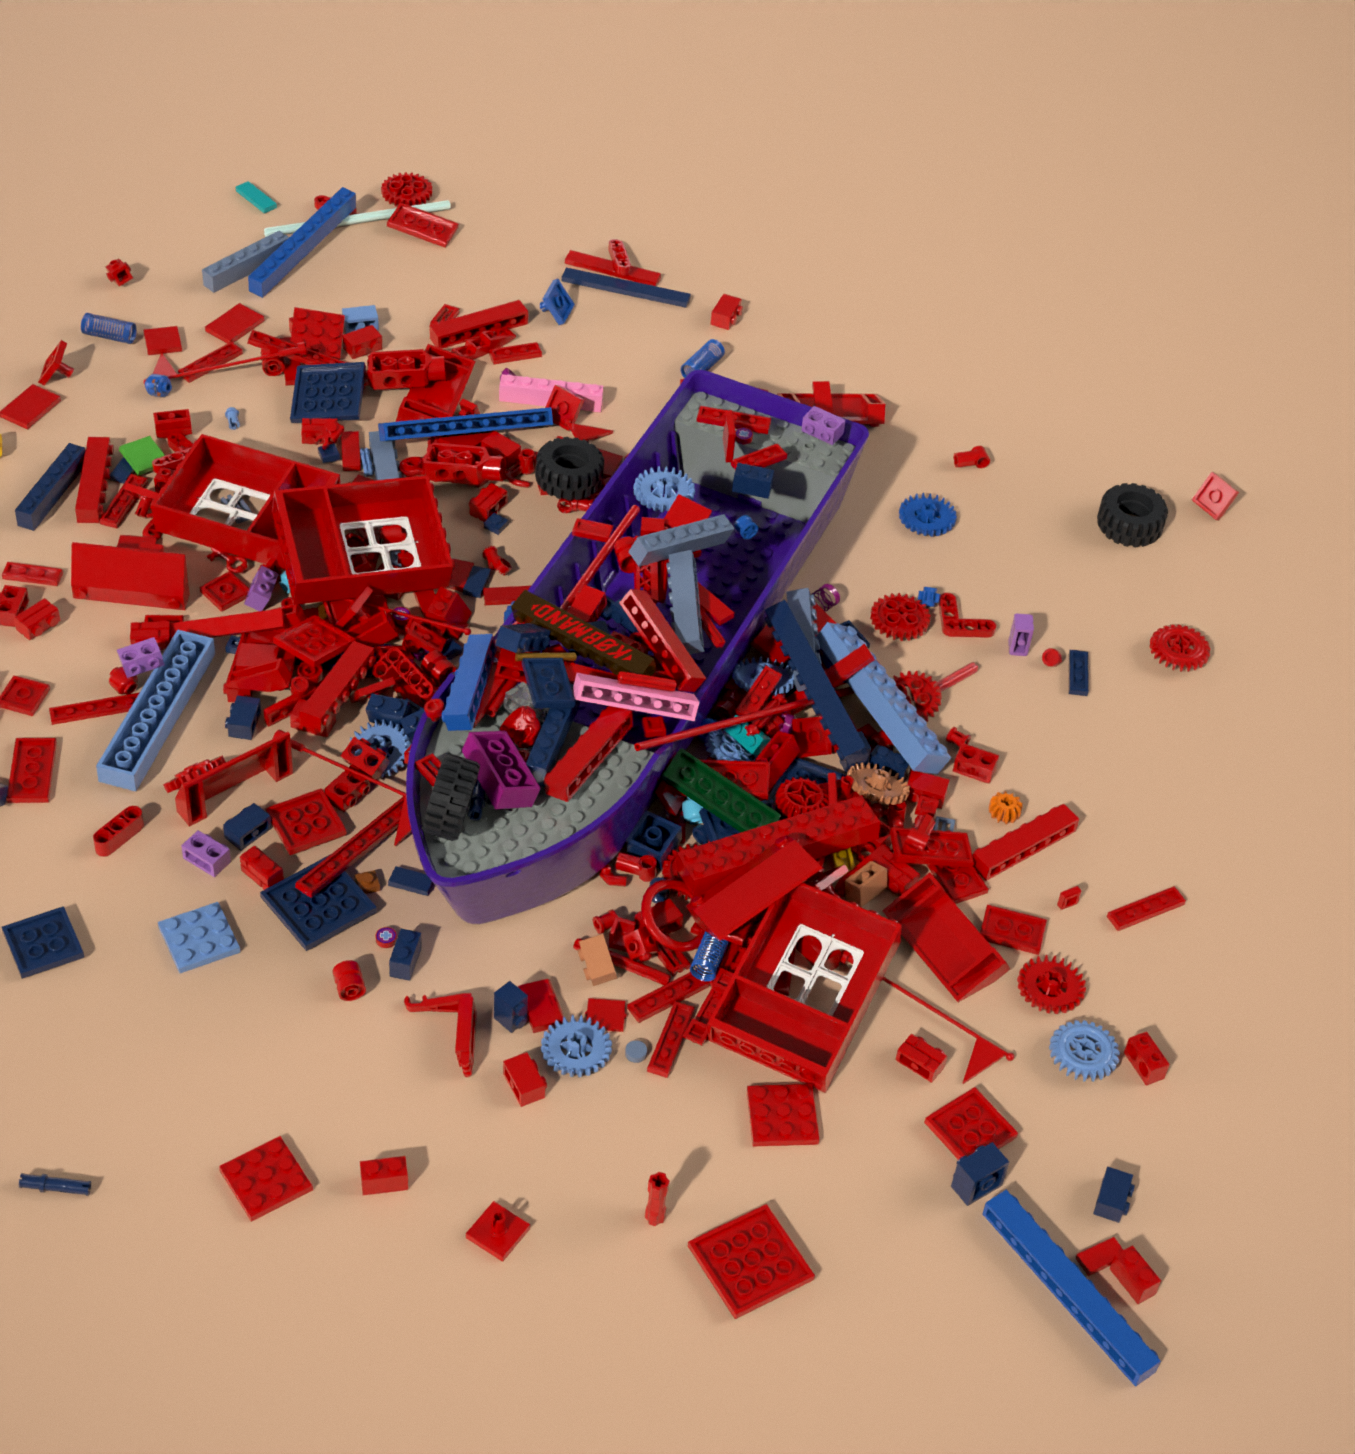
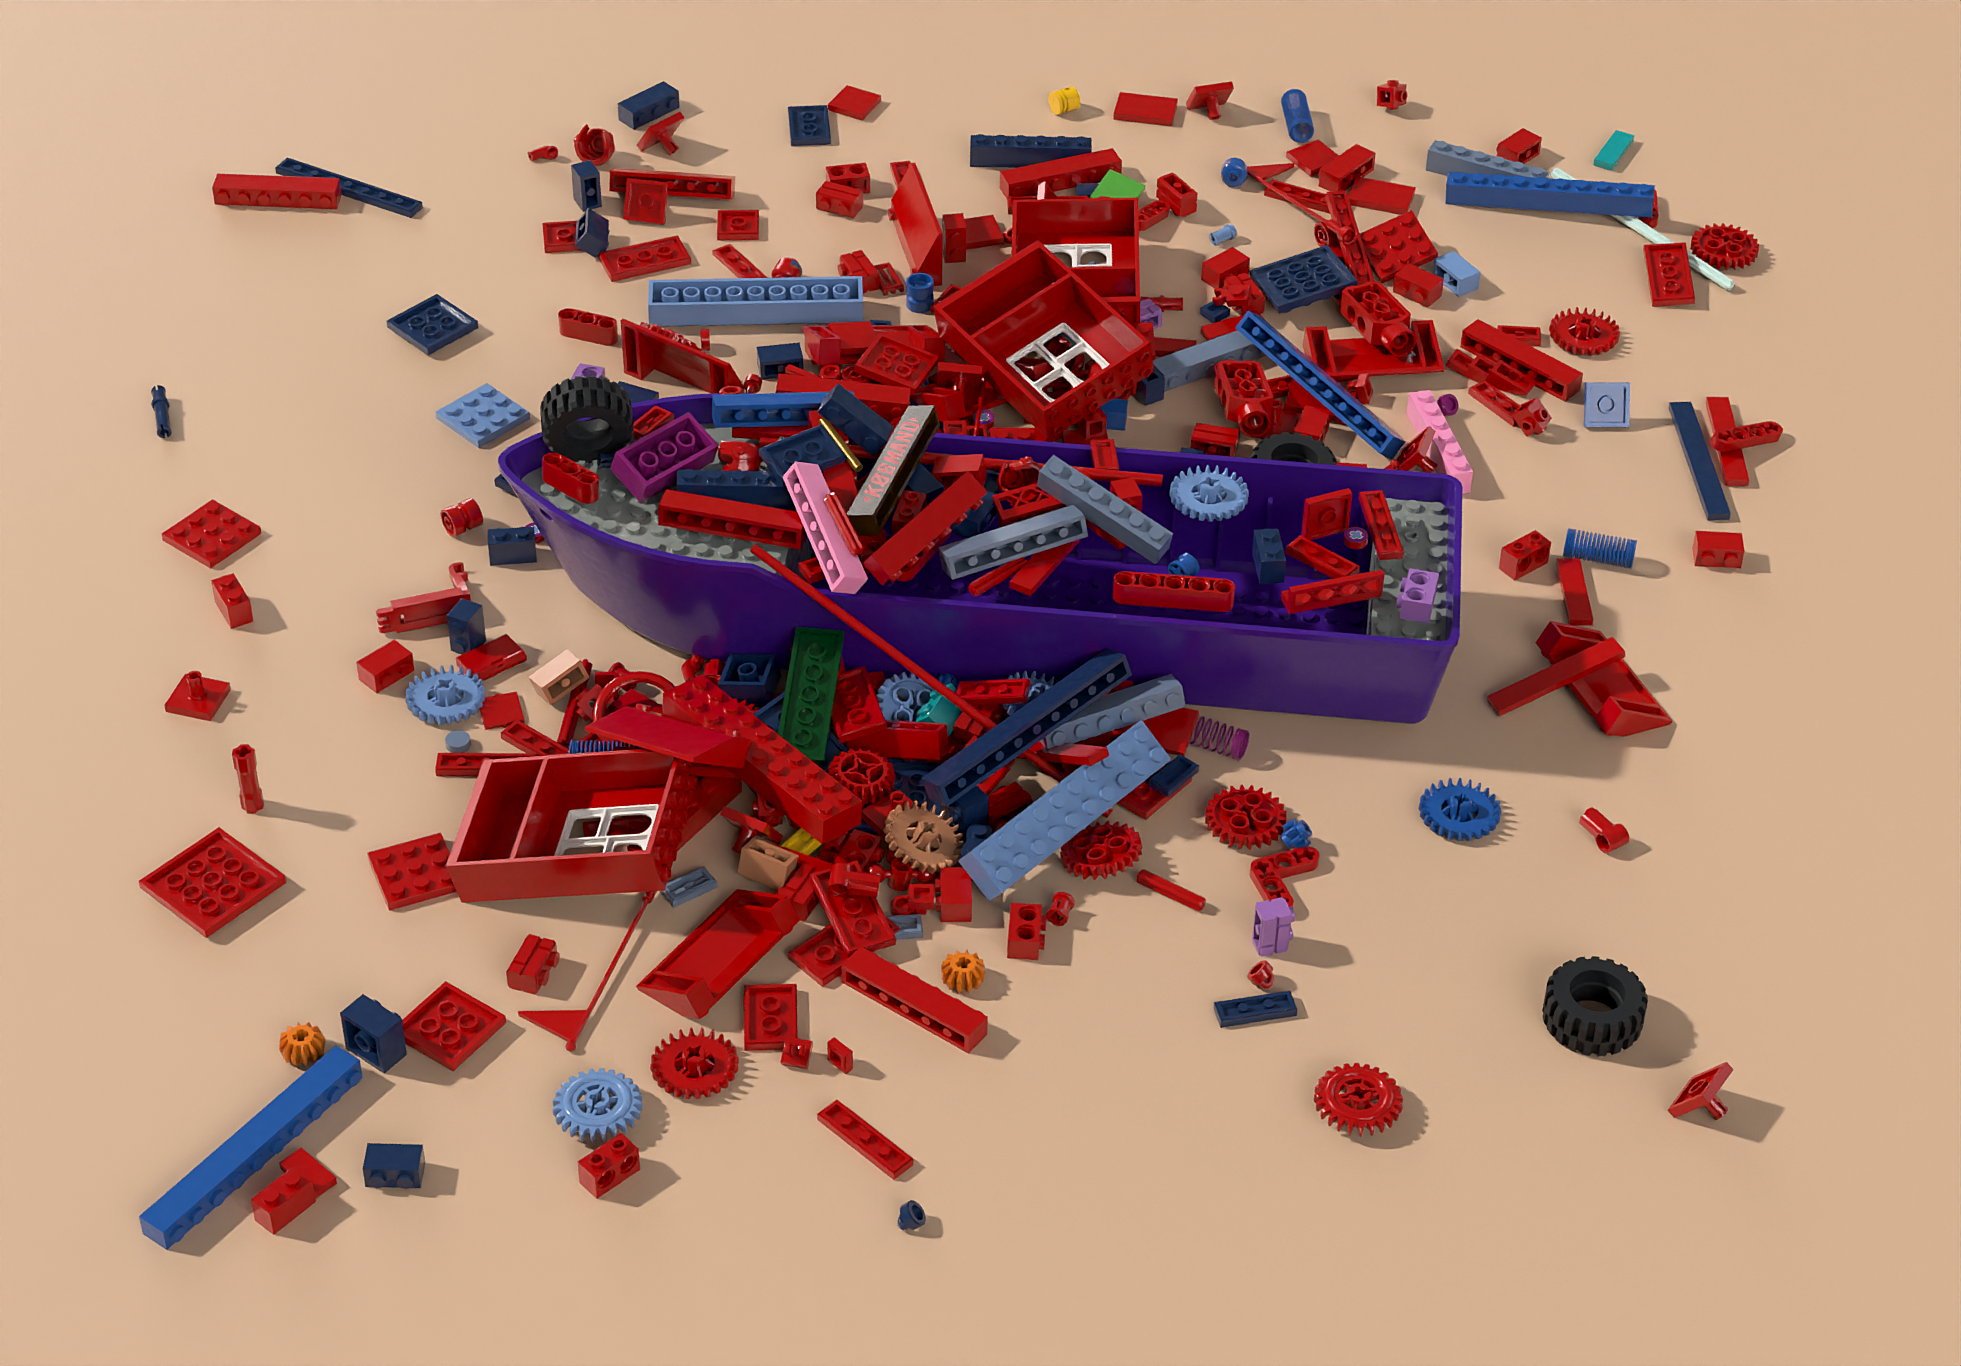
camera: 75 degrees right, 5 degrees down
medium lavender brick [117,637,165,678] -> none
red tile [170,608,285,640] -> none
red tile [664,494,712,529] -> none
red wheel [745,693,787,736] -> none
red tile [828,773,838,805] -> none
none -> orange gear [279,1022,326,1067]
none -> red beam [542,453,599,504]
none -> red tile [700,329,710,351]
none -> red tile [780,1036,813,1069]
none -> dark blue tile [898,1200,926,1230]
none -> blue wheel [906,273,934,313]
none -> red helmet [997,456,1042,506]
none -> red beam [1113,571,1235,612]
none -> red brick [1201,247,1250,289]
none -> red fence [1281,570,1385,614]
none -> red brick [1318,144,1376,192]
none -> red brick [1496,128,1542,164]
none -> red brick [1512,397,1552,437]
none -> red gear [1549,307,1620,356]

